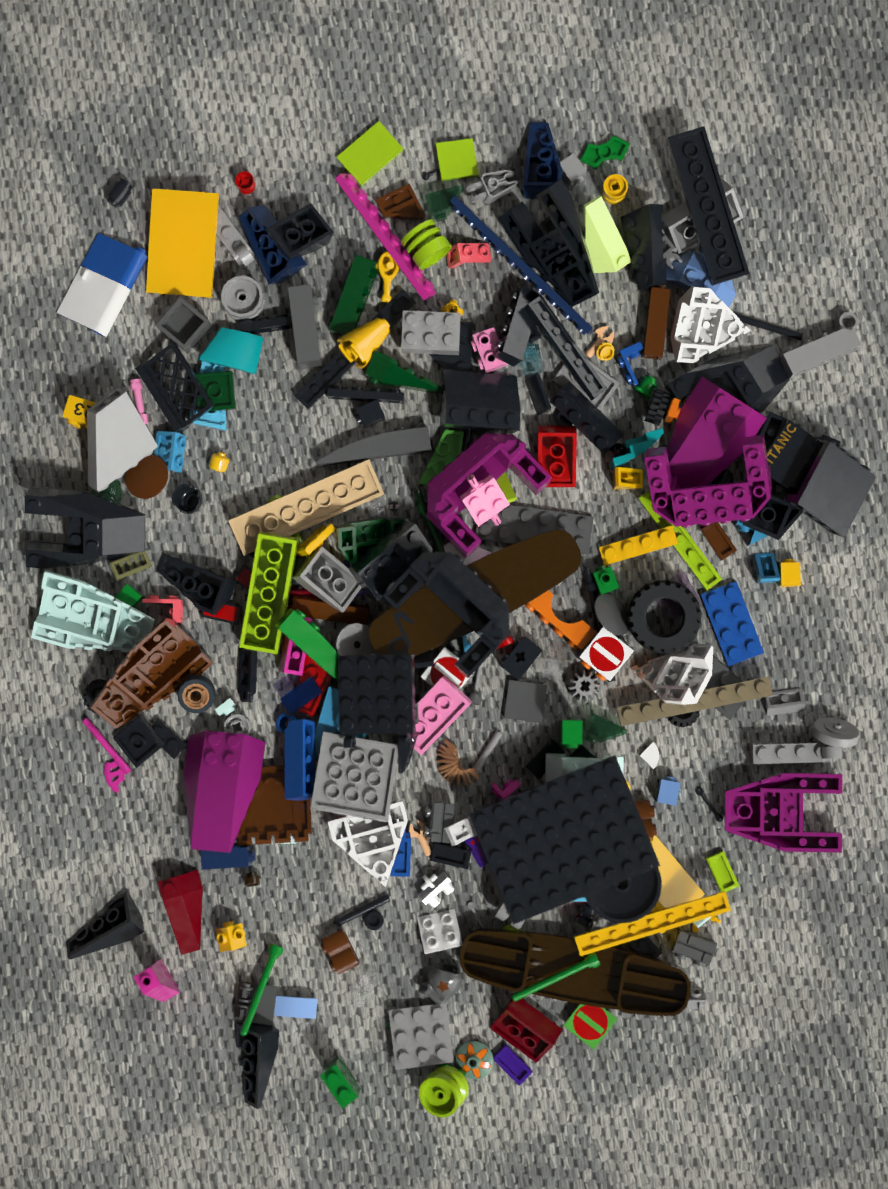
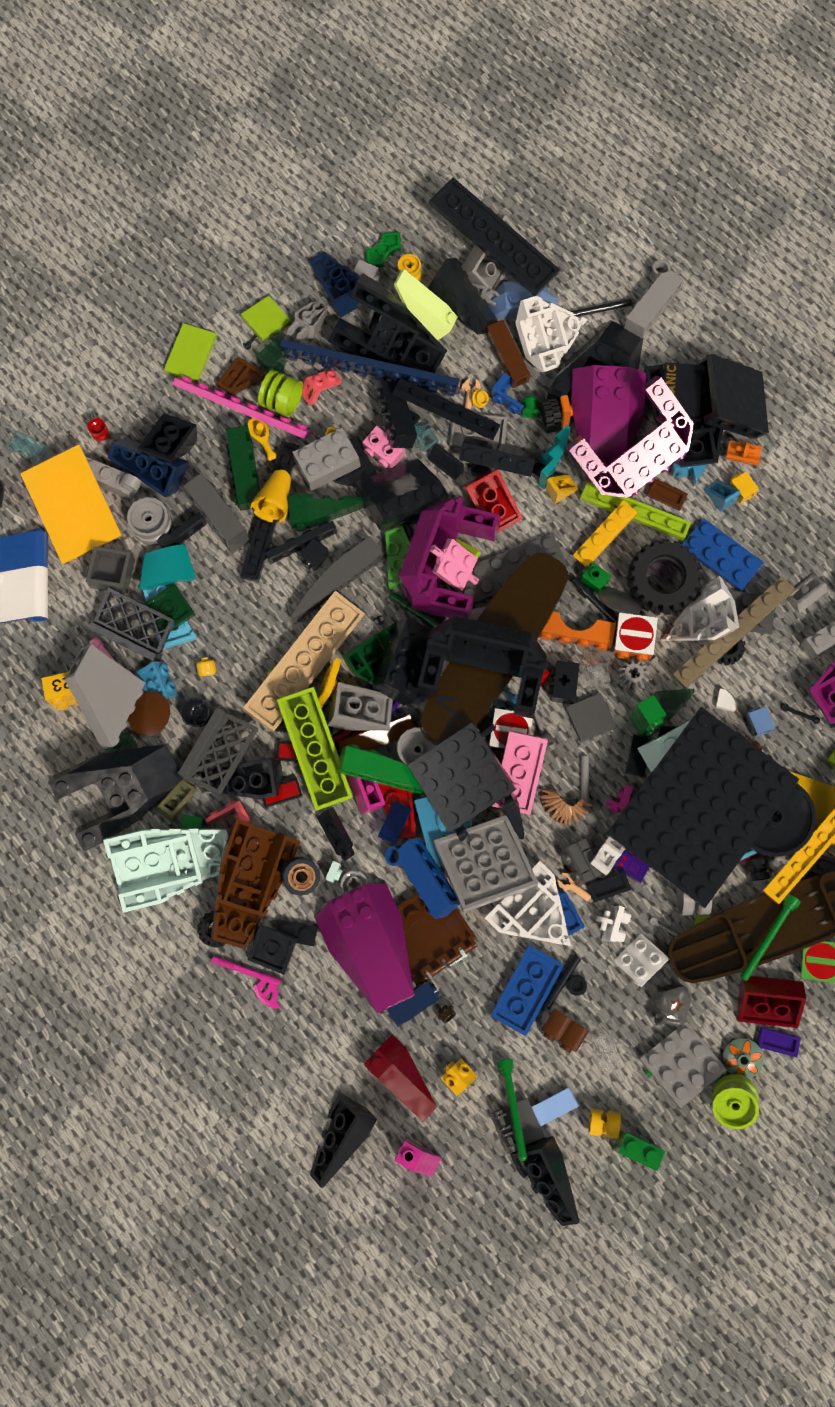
camera: 30 degrees left, 10 degrees down
none -> clear light blue tile [8,432,50,463]
none -> dark grey fence [178,708,259,796]
none -> blue plate [490,945,564,1036]
none -> yellow wheel [588,1108,621,1139]
none -> orange hips [725,440,762,466]

